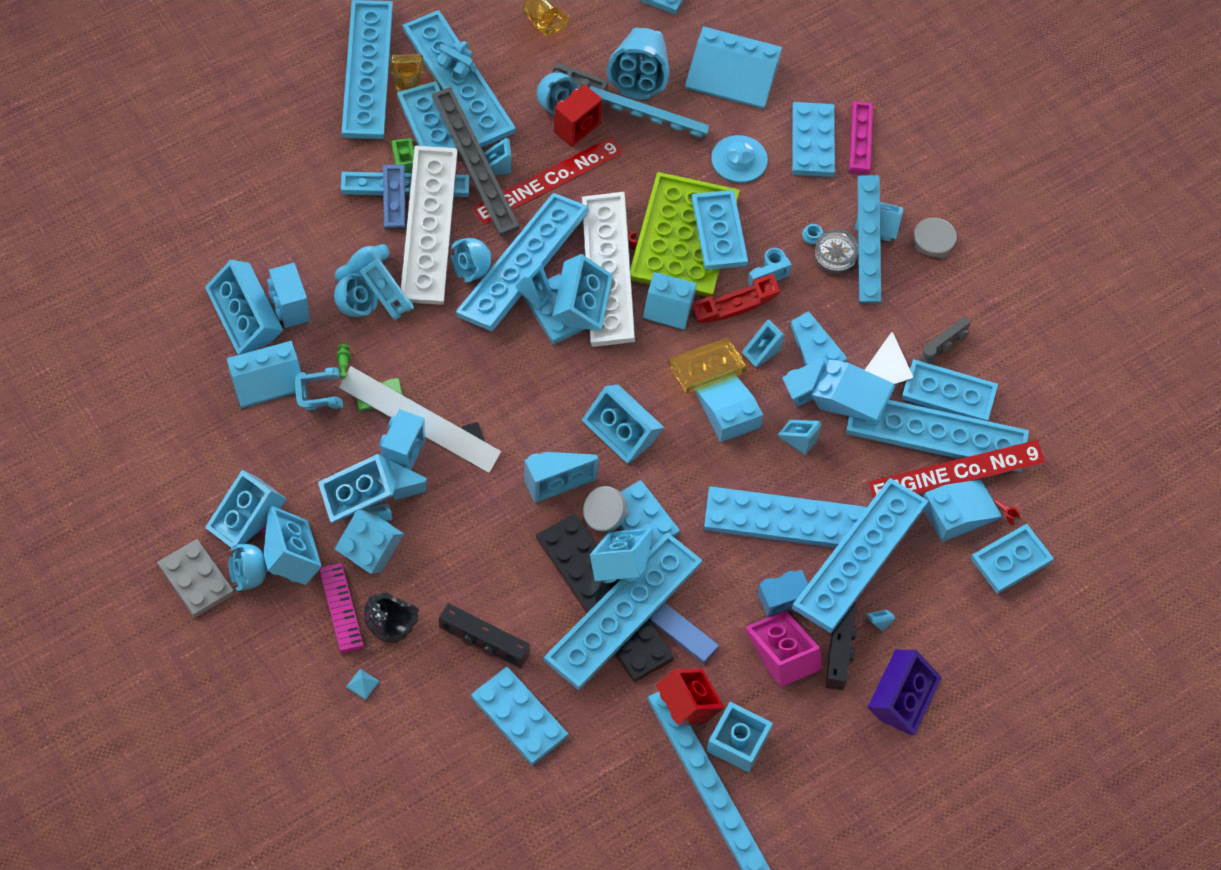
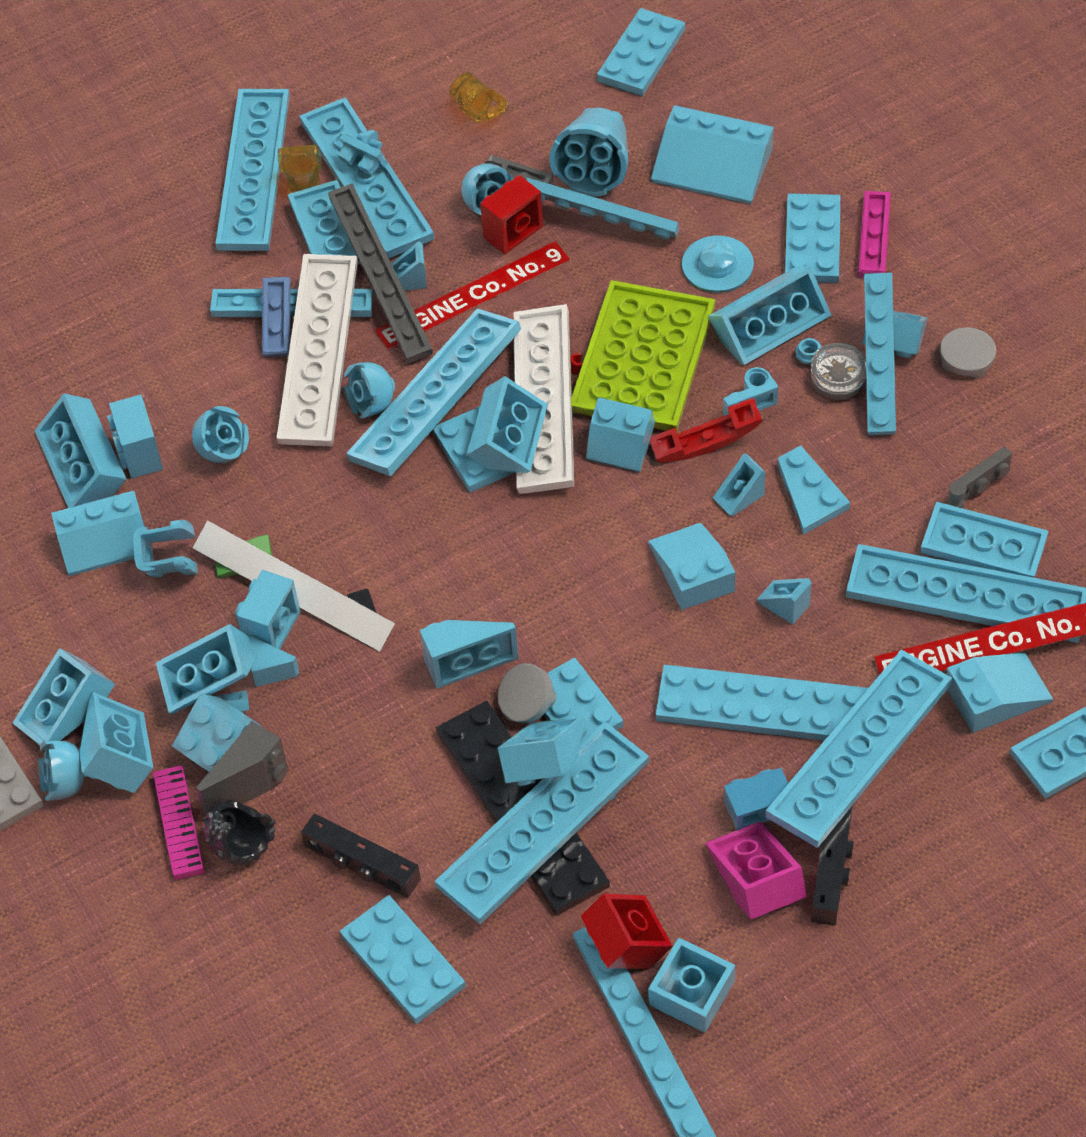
camera: 10 degrees right, 5 degrees down
medium azure head [334,244,390,282] -> none
bright green piece [336,344,351,379] -> none
medium azure slope [346,669,379,700] -> none
medium azure plate [360,258,414,320] -> none
bright green slope [391,138,414,173] -> none
medium azure slope [515,263,553,310] -> none
medium azure slope [582,385,664,464] -> none
medium blue tile [650,603,719,665] -> none
clear yellow tile [668,337,747,393] -> none
medium azure plate [691,190,748,270] -> none
medium azure slope [782,358,826,407] -> none
medium azure slope [812,359,895,422] -> none
white sticker [865,332,913,384] -> none
medium azure slope [866,609,895,632] -> none
dark purple slope [867,649,942,735] -> none
red hand [994,498,1021,525] -> none
none -> dark grey slope [196,721,288,817]
none -> medium azure slope [708,266,832,365]

